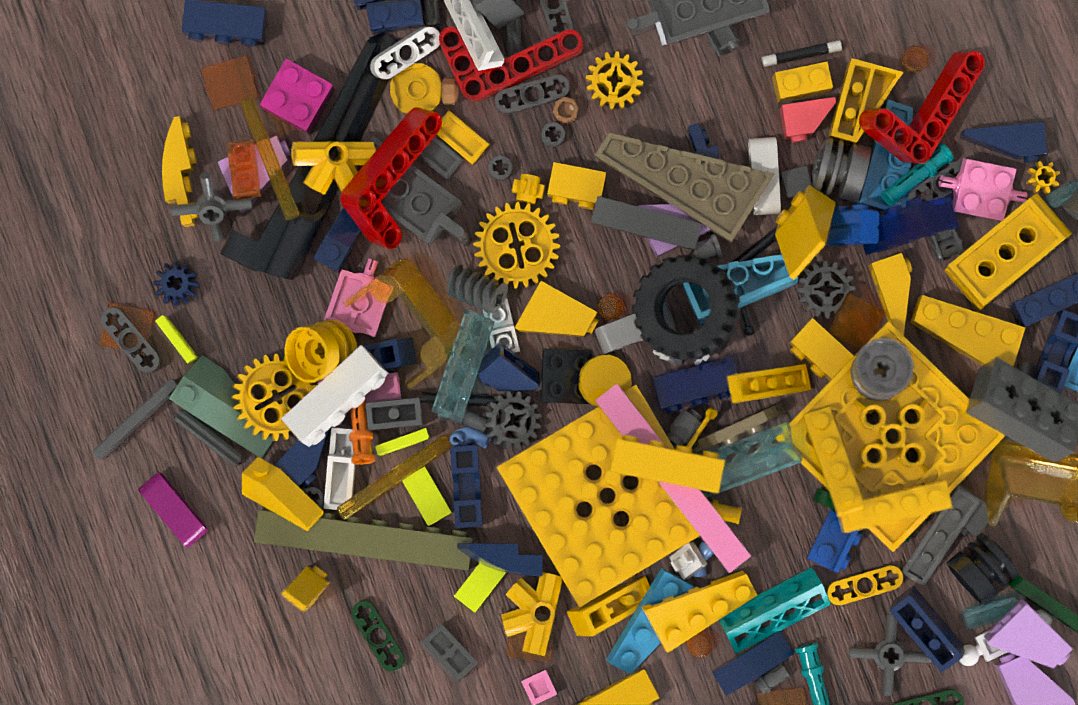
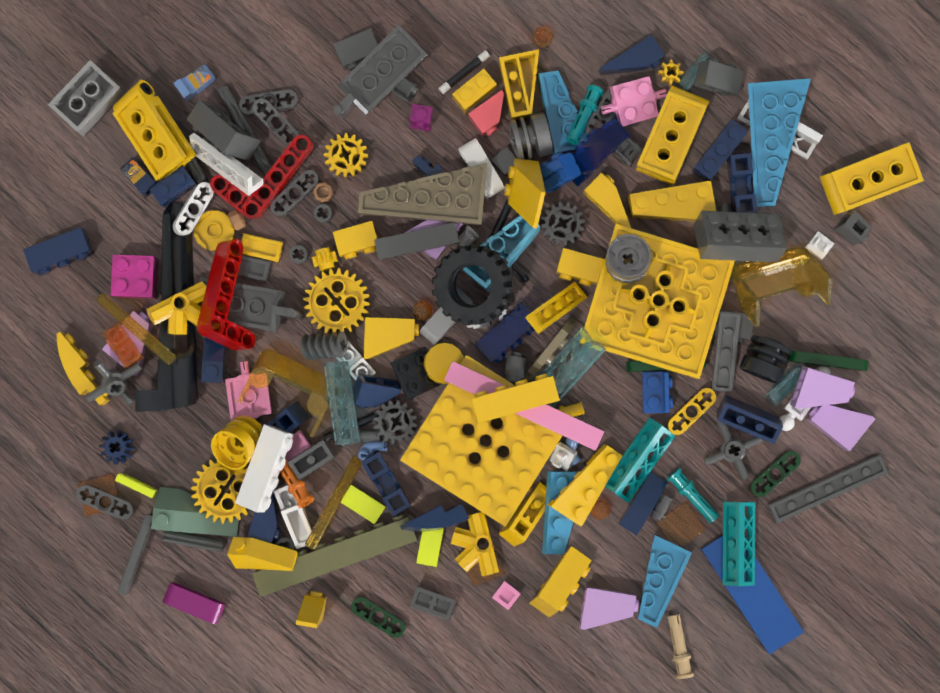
camera: 25 degrees left, 0 degrees up
clear orange piece [202,56,258,111] -> none
neon yellow tile [375,428,430,456] -> none
yellow hinge [683,408,717,448] -> none
yellow plate [803,407,864,517] -> none
clear orange piece [829,293,885,349] -> none
yellow brick [838,480,952,533] -> none
red beam [859,51,985,164] -> none
none -> magenta brick [410,104,433,132]

